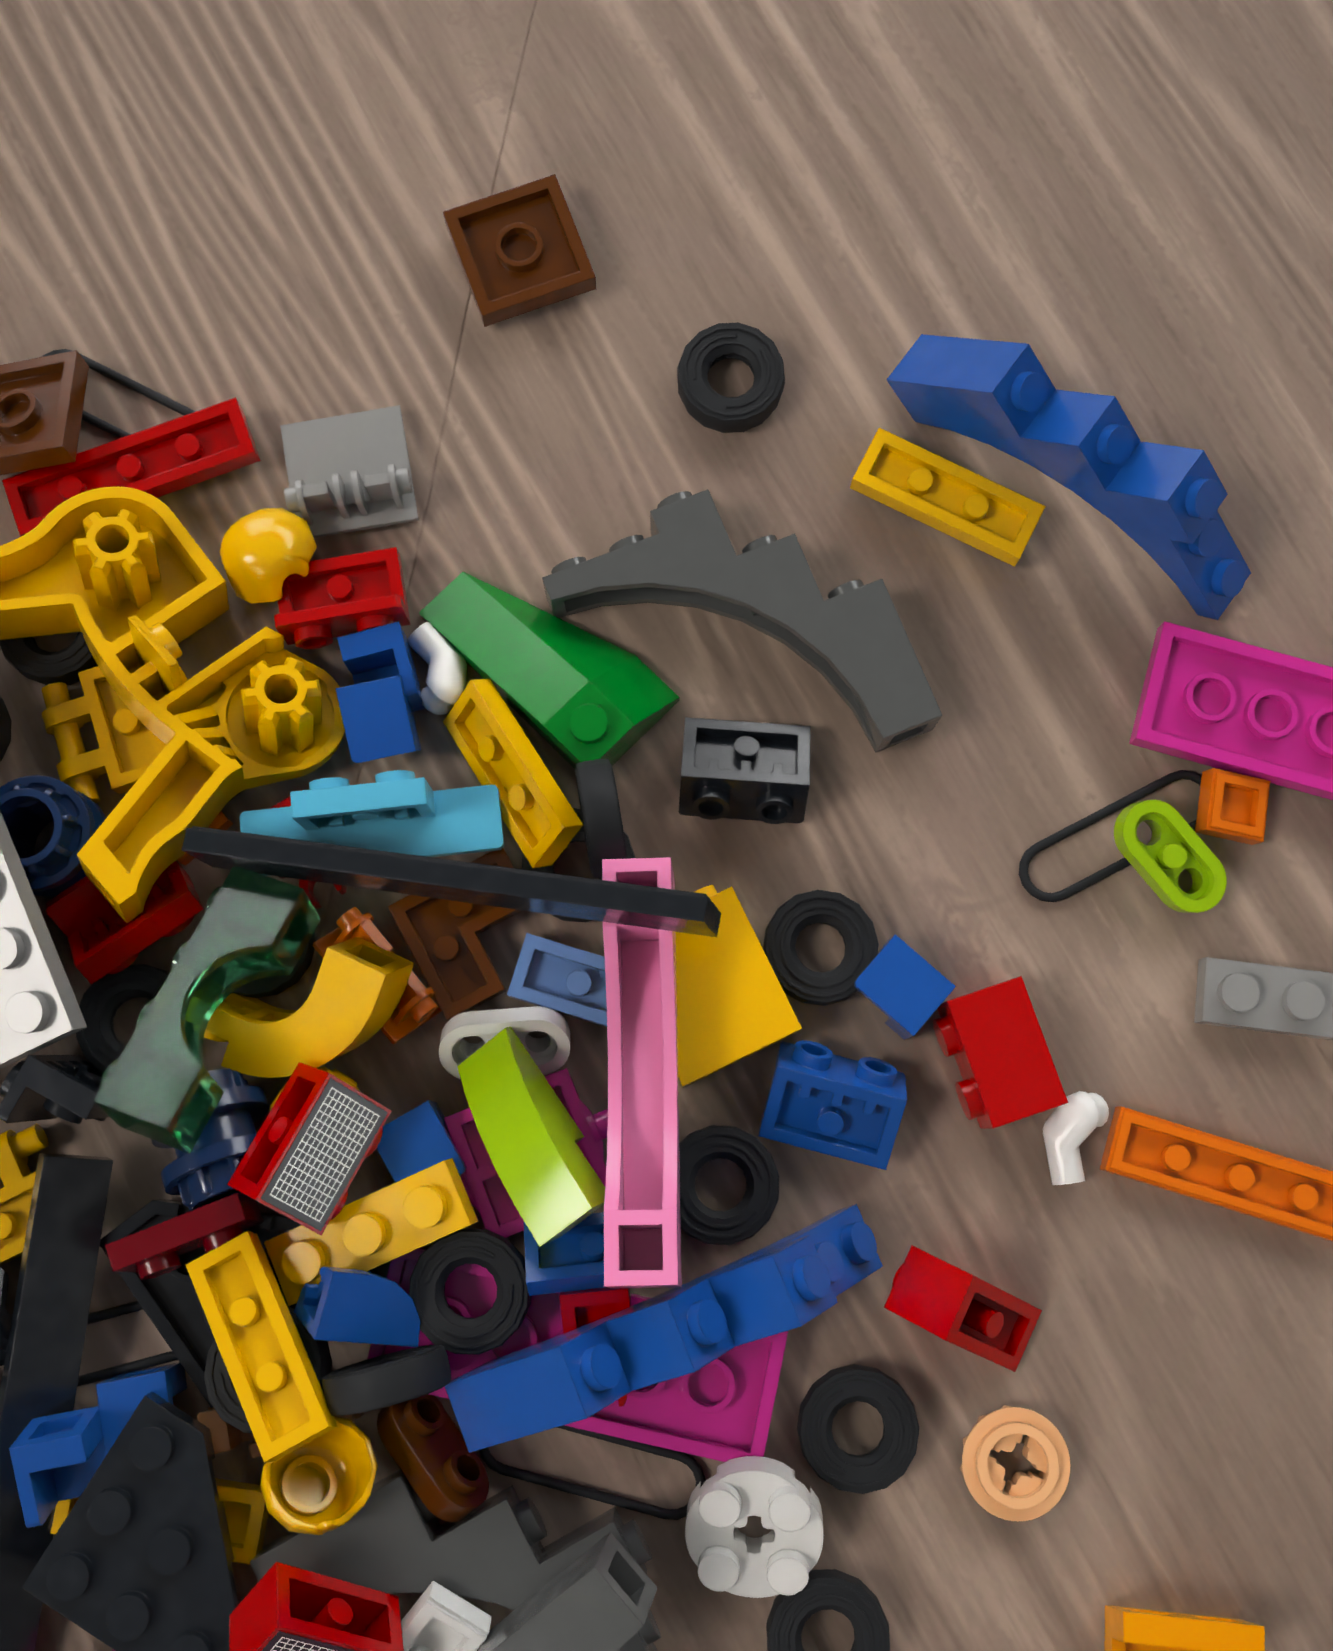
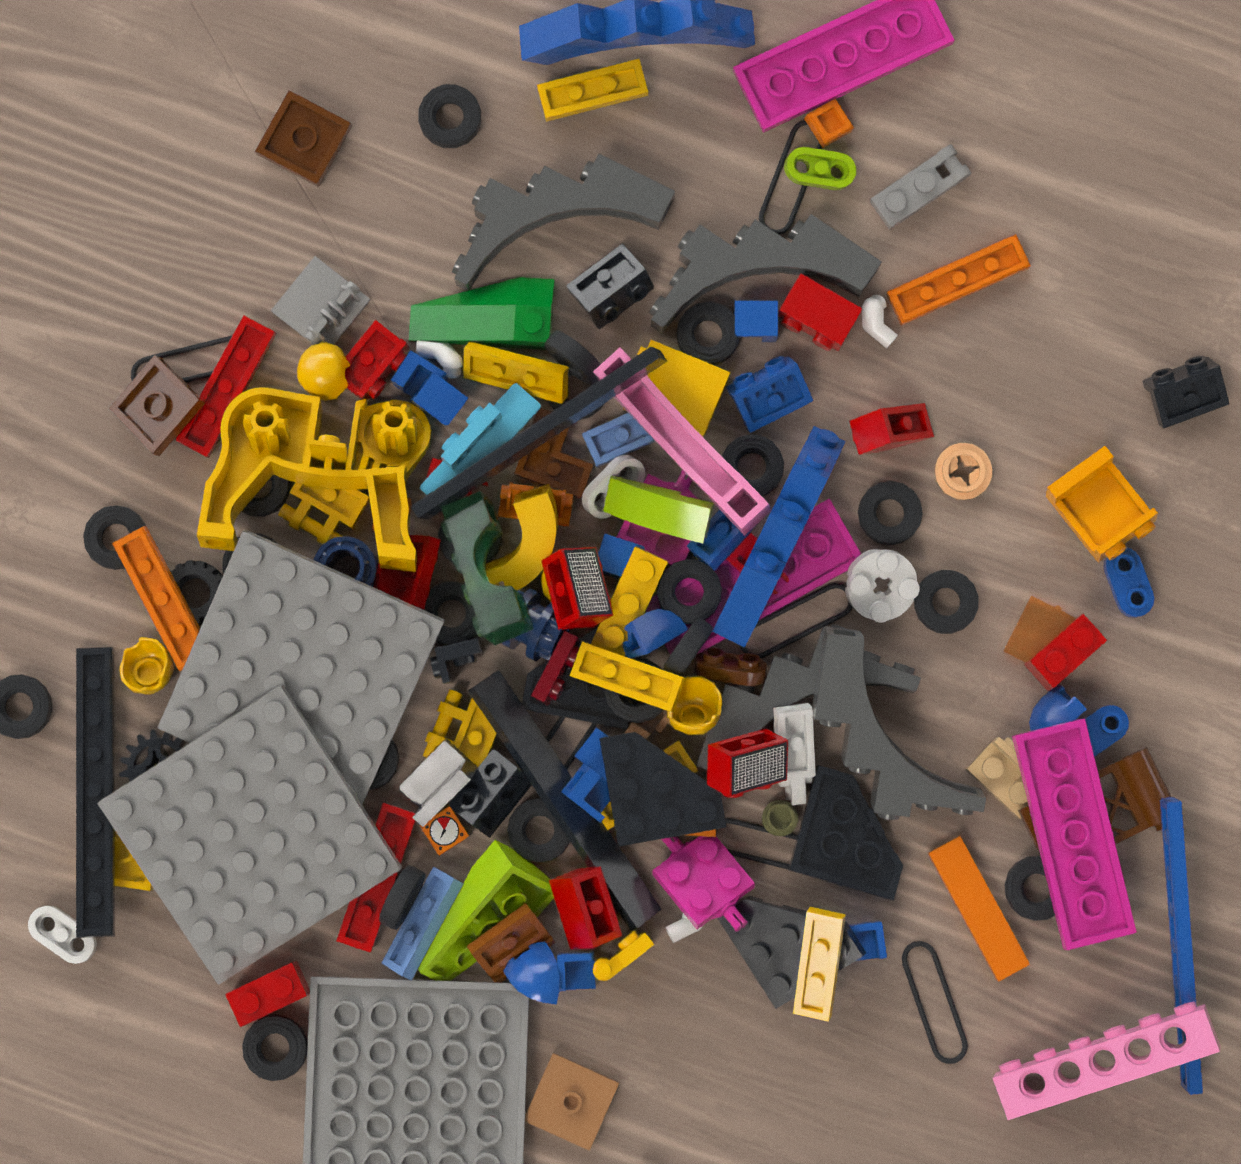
camera: 40 degrees left, 5 degrees up
none -> dark grey arch [649,214,882,334]

